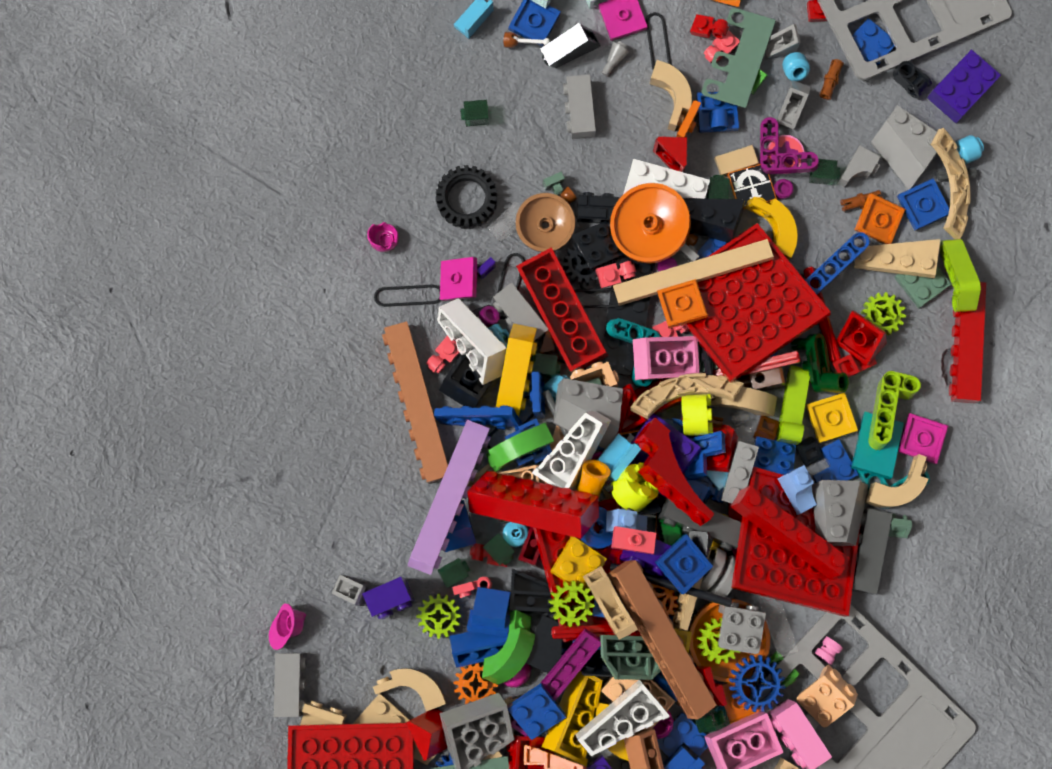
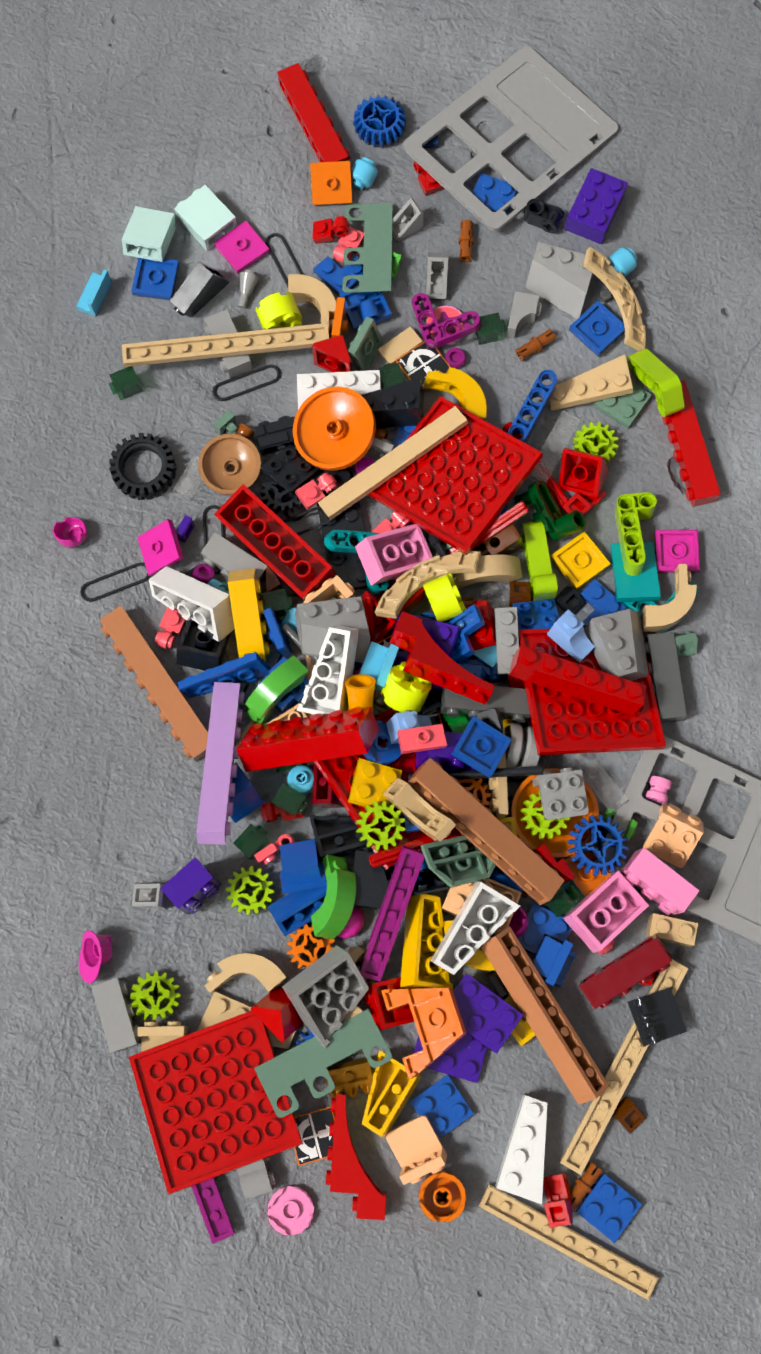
camera: 15 degrees left, 5 degrees down
hinge [503,32,551,48] -> none
blue plate [507,683,566,740] -> none
orange plate [657,279,708,329] -> none
medium azure head [782,52,810,81] -> none
orange plate [854,193,905,244] -> none
none -> tan plate [122,323,329,367]
none -> lime gear [130,971,180,1022]
none -> black piece [212,365,280,401]
none -> neon yellow brick [255,292,302,330]
none -> blue plate [313,256,363,296]
none -> sand green plate [348,317,383,371]
none -> clear tile [527,410,581,484]

